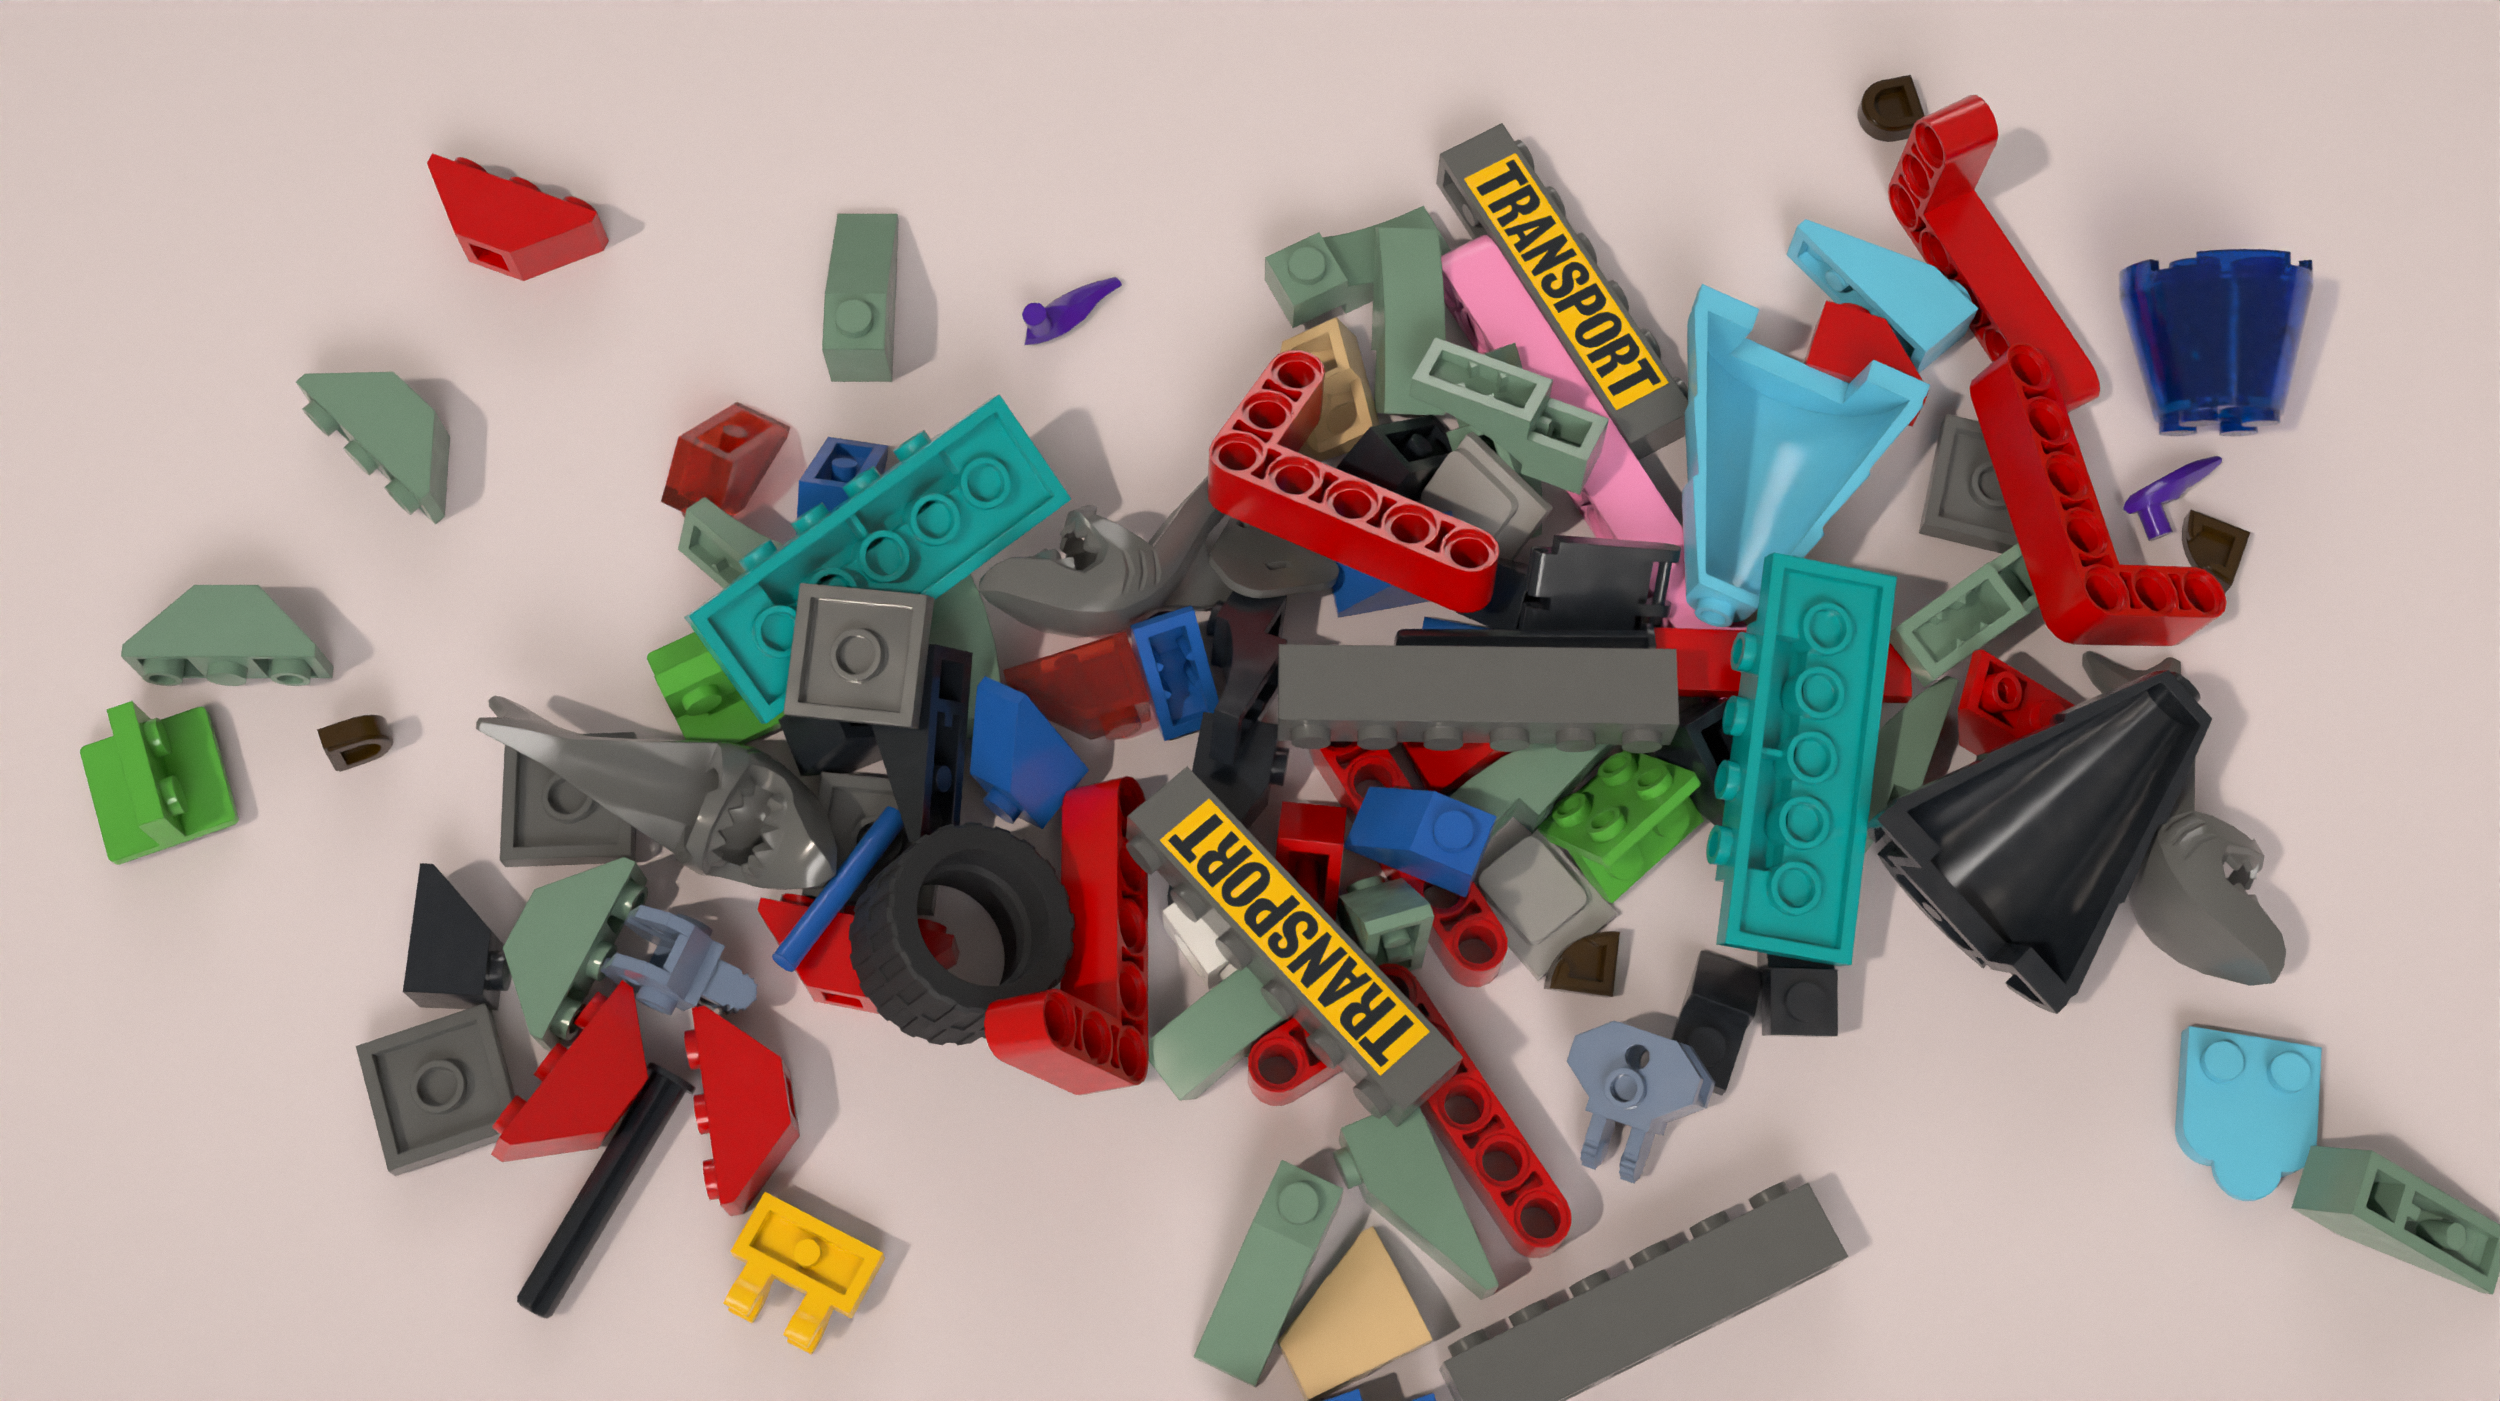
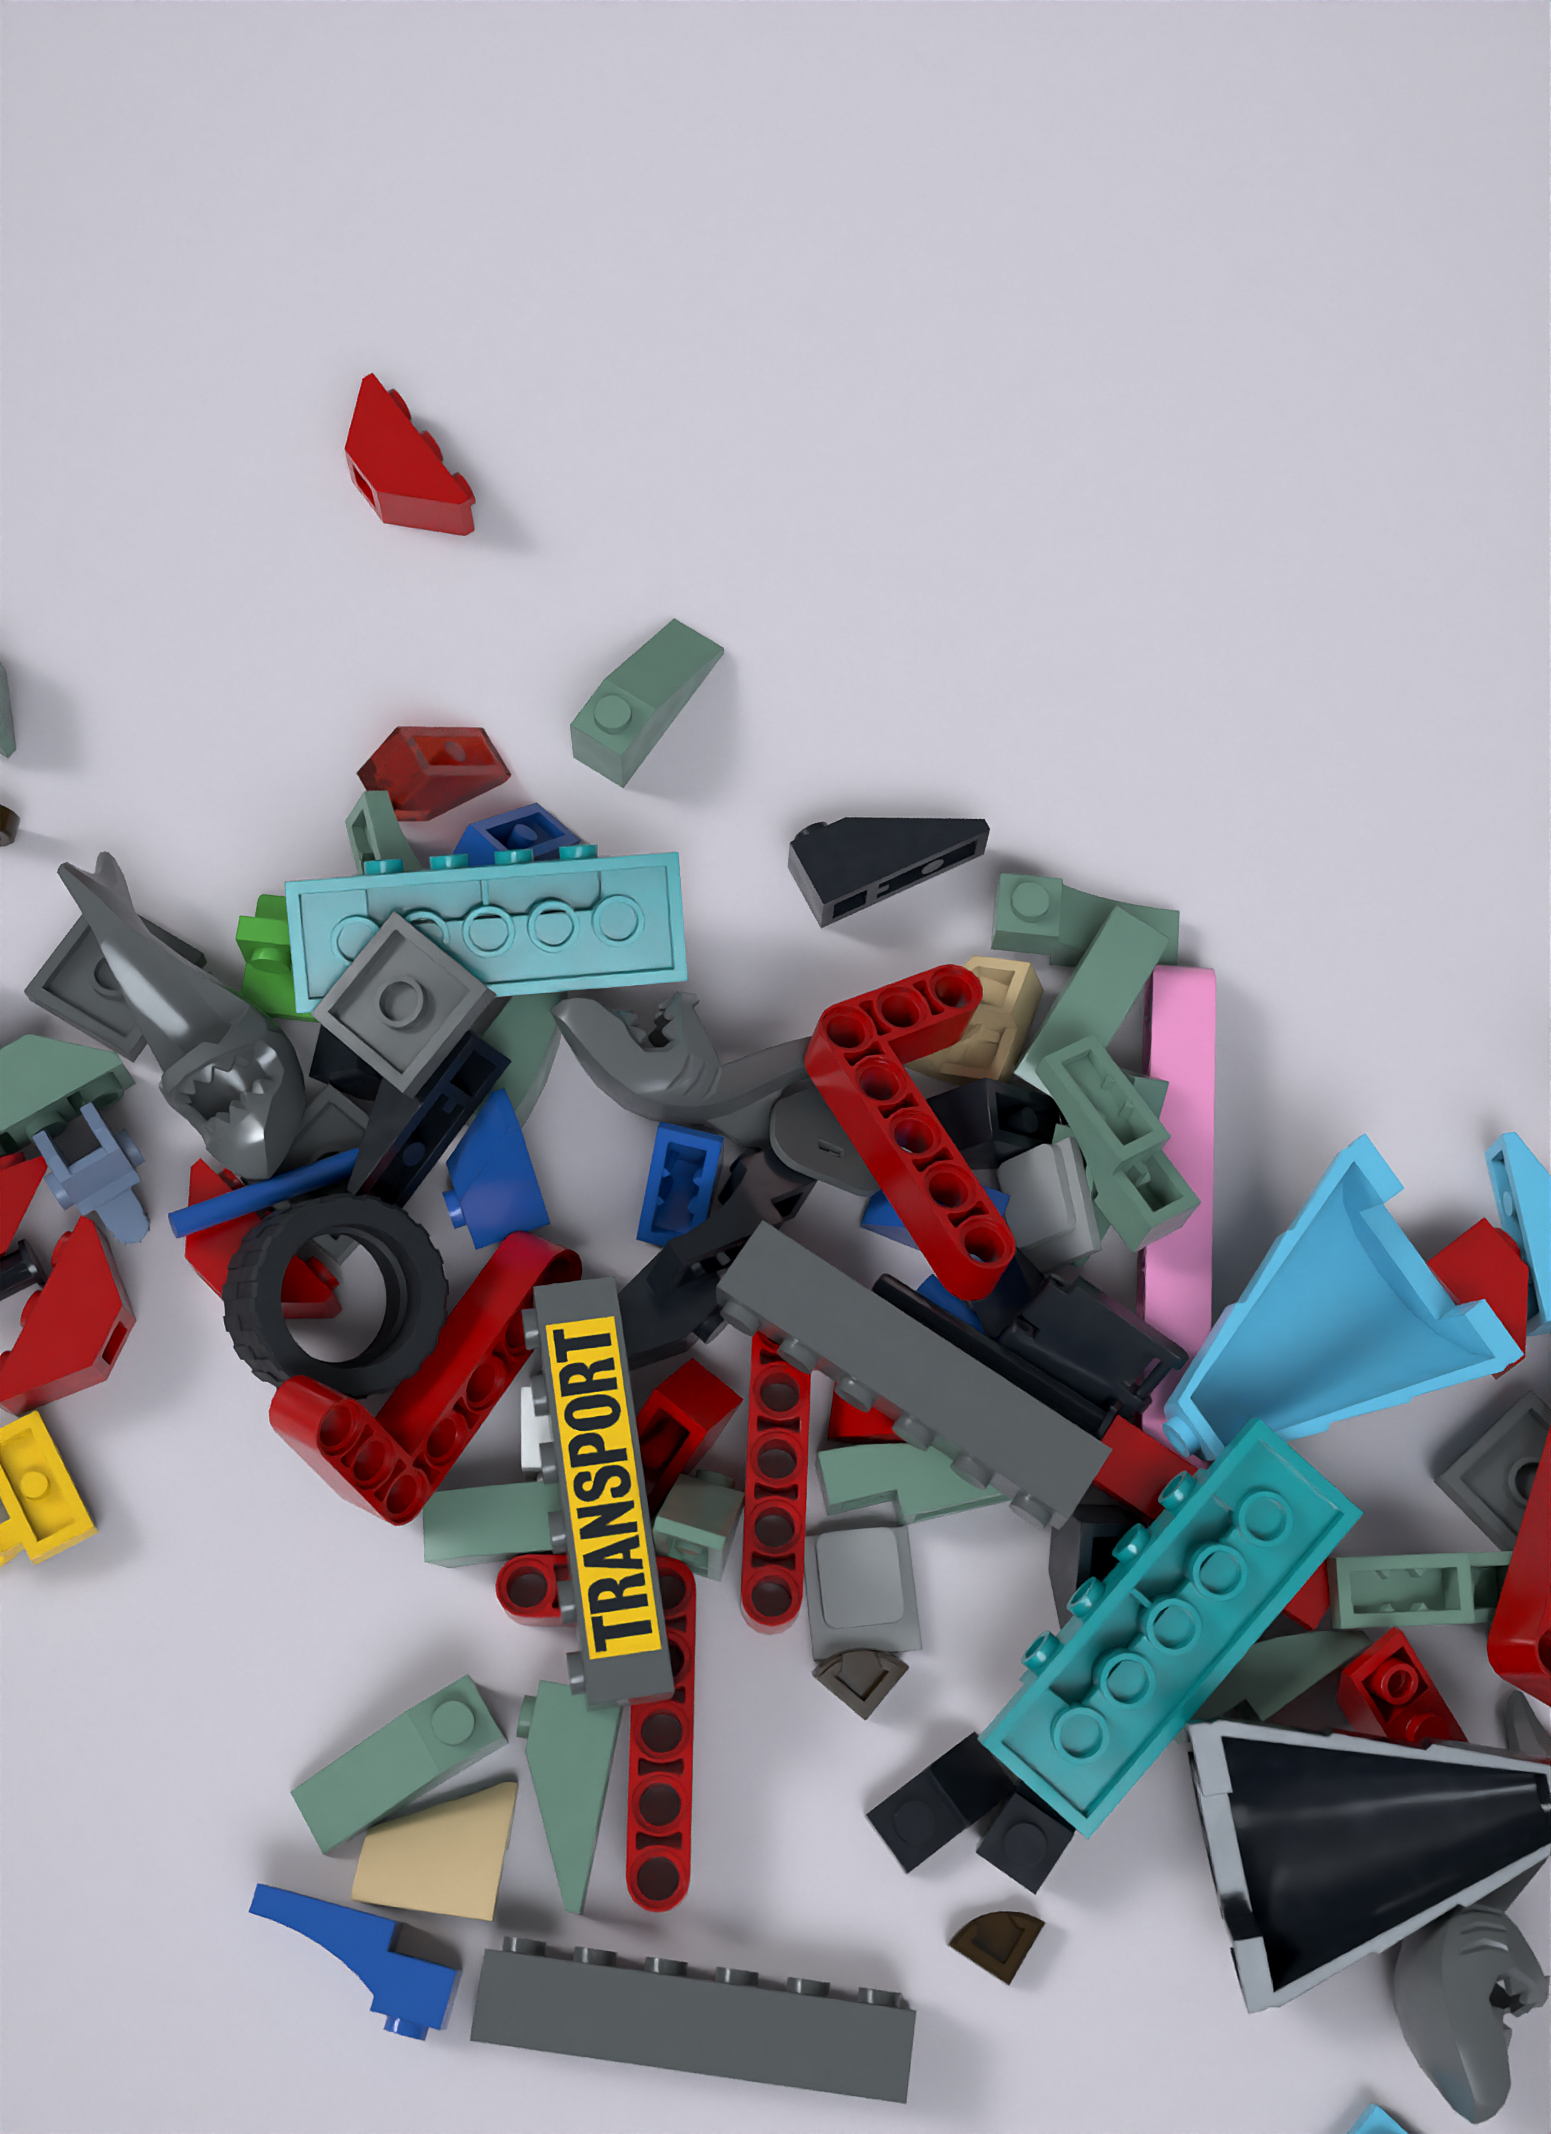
camera: 30 degrees right, 0 degrees up
sand green slope [296,372,450,525] -> none
clear red slope [1003,631,1151,740] -> none
dark purple bar [1022,277,1122,345] -> none
blue slope [1344,787,1497,898] -> none
brick [1436,123,1688,460] -> none
bright green bracket [1537,751,1704,903] -> none
sand blue hinge [1567,1021,1715,1184] -> none
none -> black slope [788,817,990,928]
none -> dark brown tile [947,1911,1046,1986]

